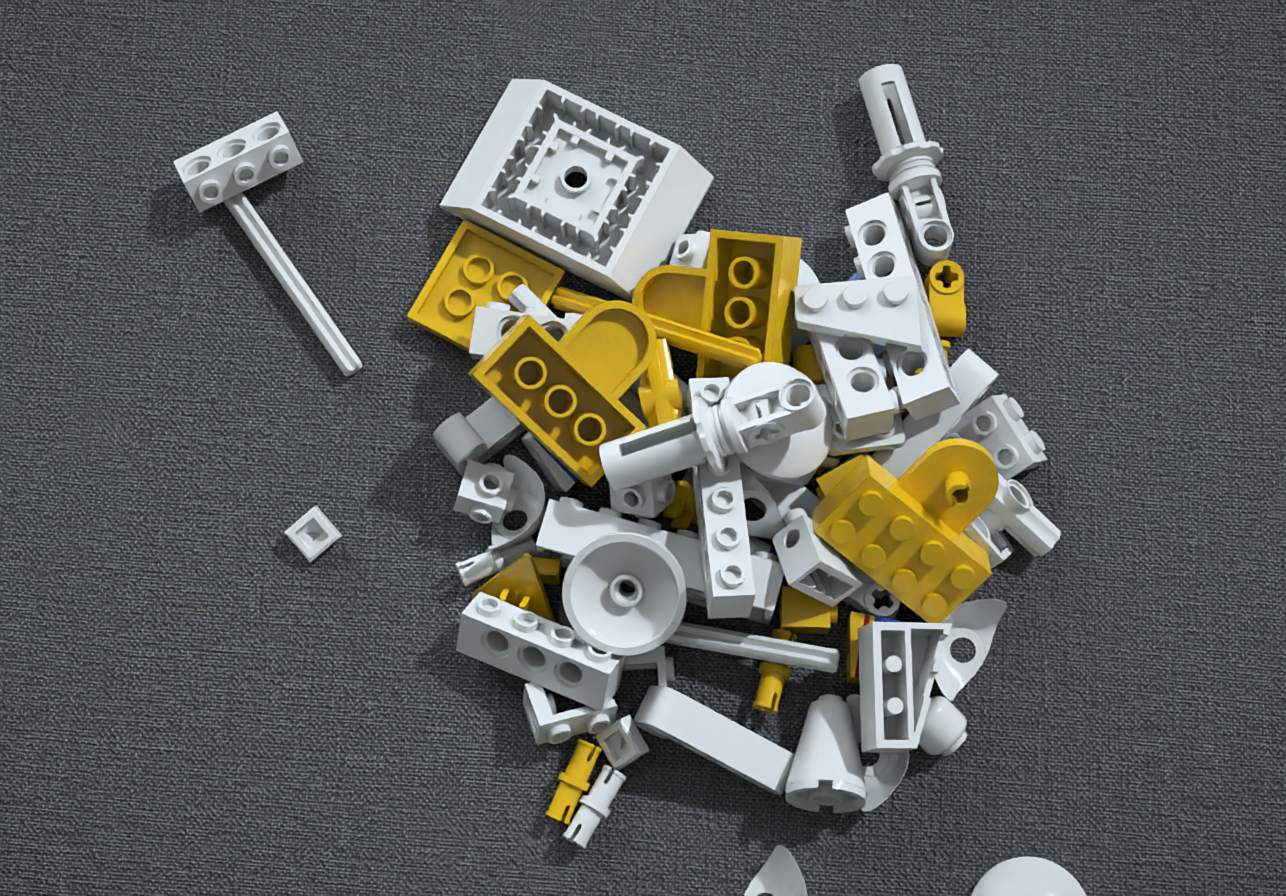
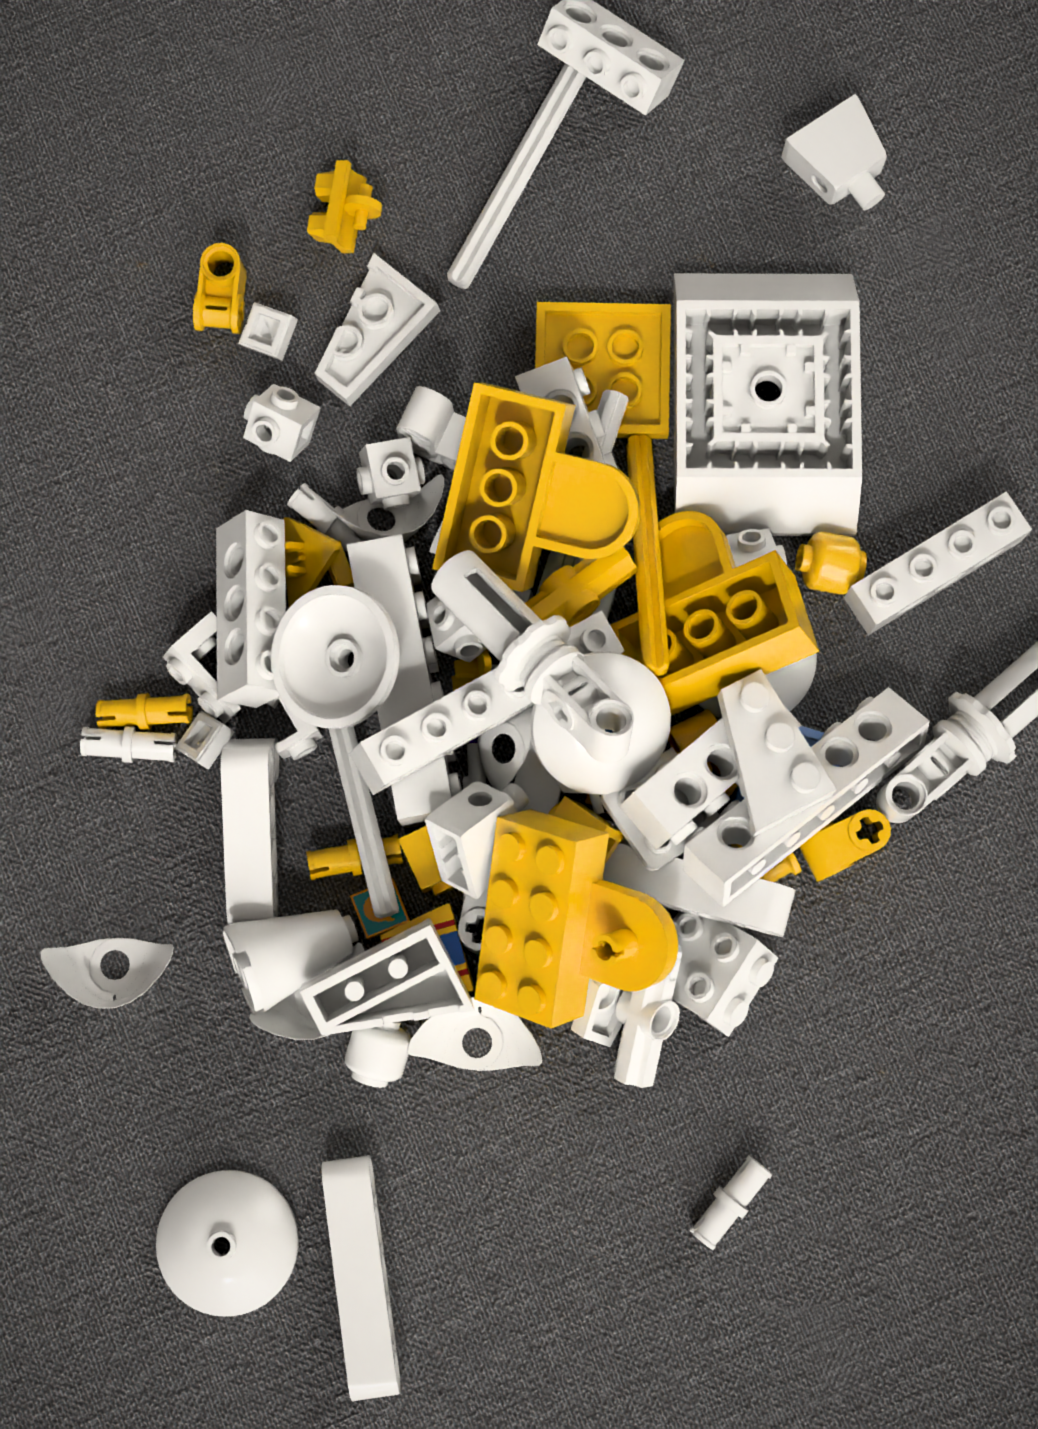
camera: 70 degrees right, 5 degrees up
none -> yellow piece [193,243,247,334]
none -> white brick [243,384,321,462]
none -> yellow hips [307,160,383,253]
none -> white wing [315,253,440,406]
none -> white beam [321,1155,401,1401]
none -> tile [350,878,410,940]
none -> white pin [689,1155,773,1250]
none -> white torso [781,94,887,211]
none -> yellow head [795,532,867,595]
none -> white brick [844,491,1032,636]

